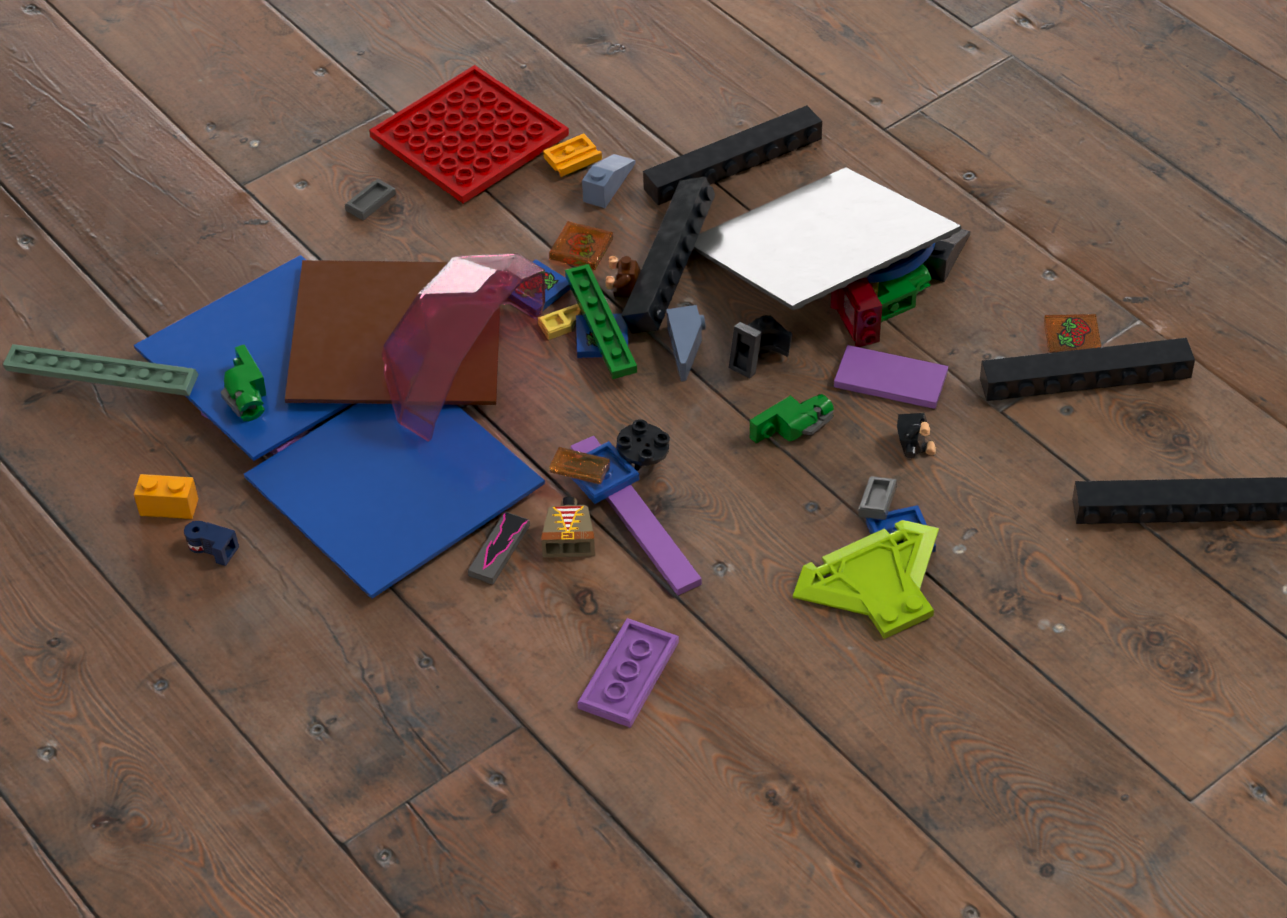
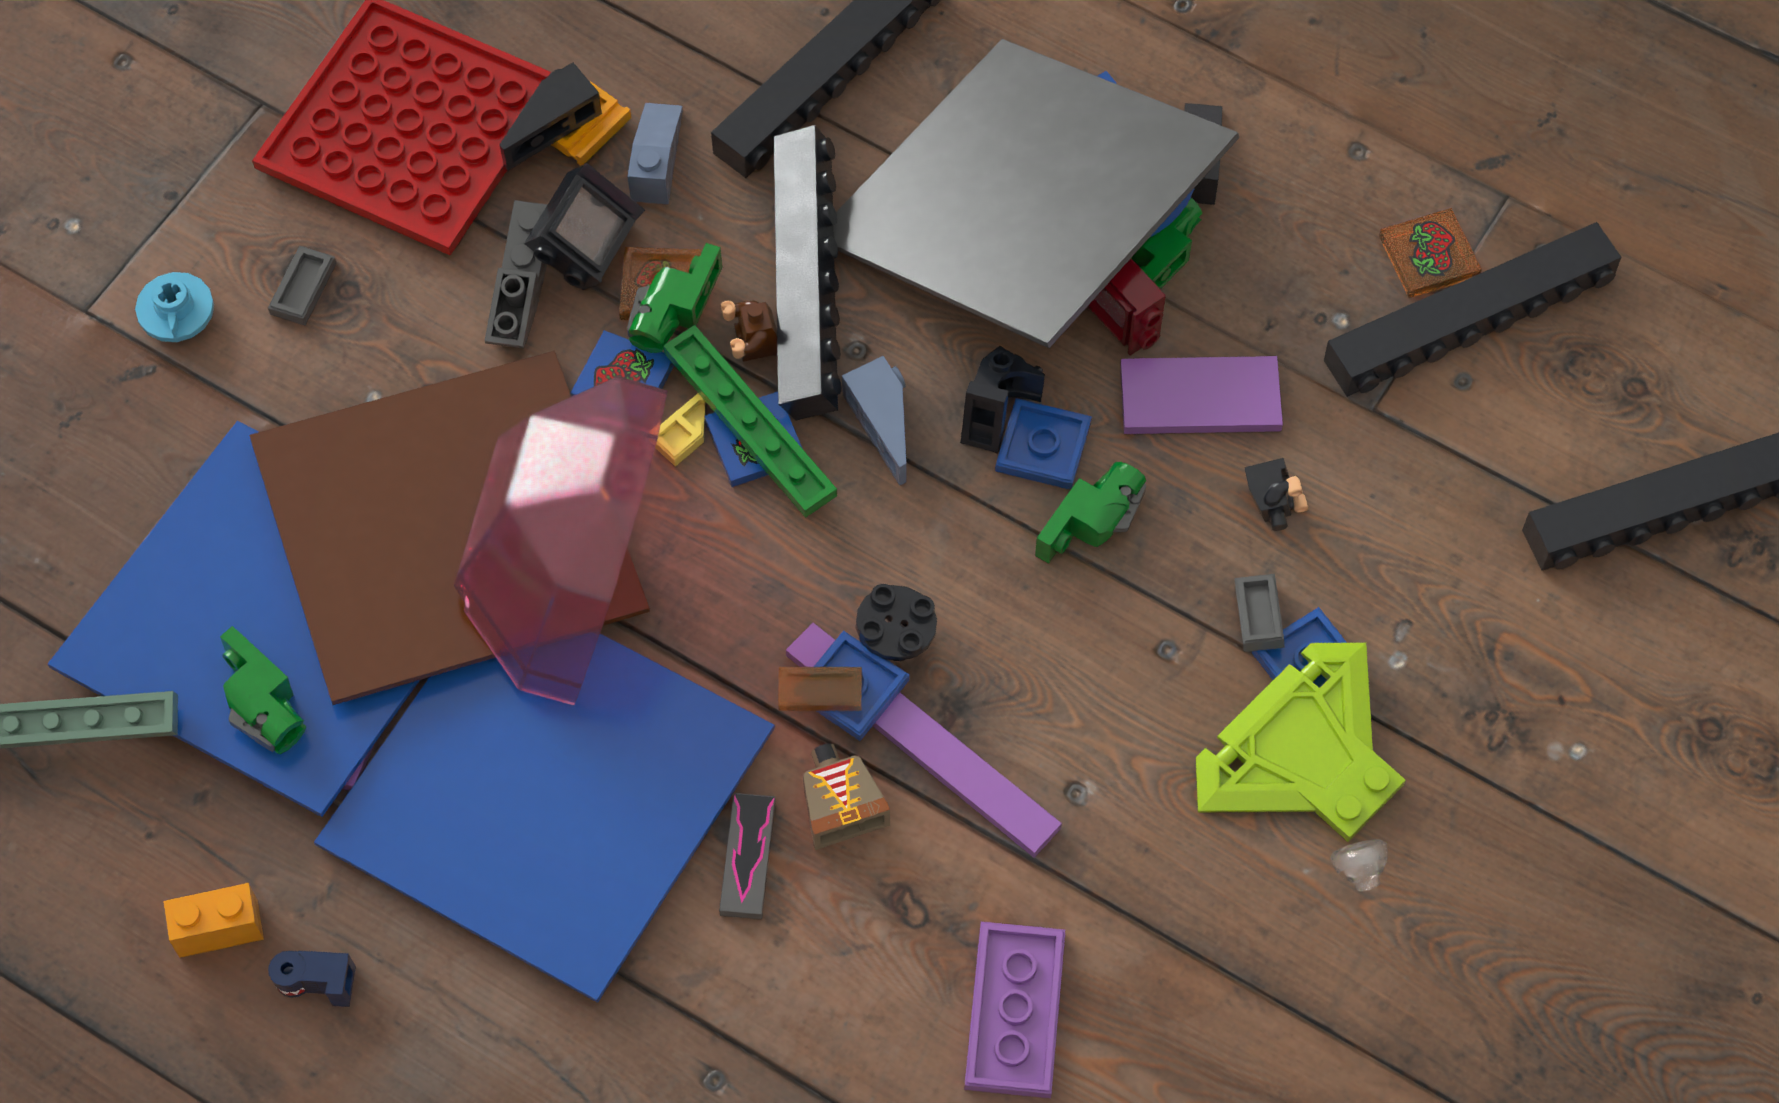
camera: 20 degrees left, 15 degrees up
none -> medium azure piece [135,272,214,342]
none -> dark grey slope [485,200,548,349]
none -> black slope [499,62,602,171]
none -> black window [524,163,645,290]
none -> green plate [627,243,723,353]
none -> blue tile [995,398,1092,490]
none -> clear brick [1329,839,1388,891]

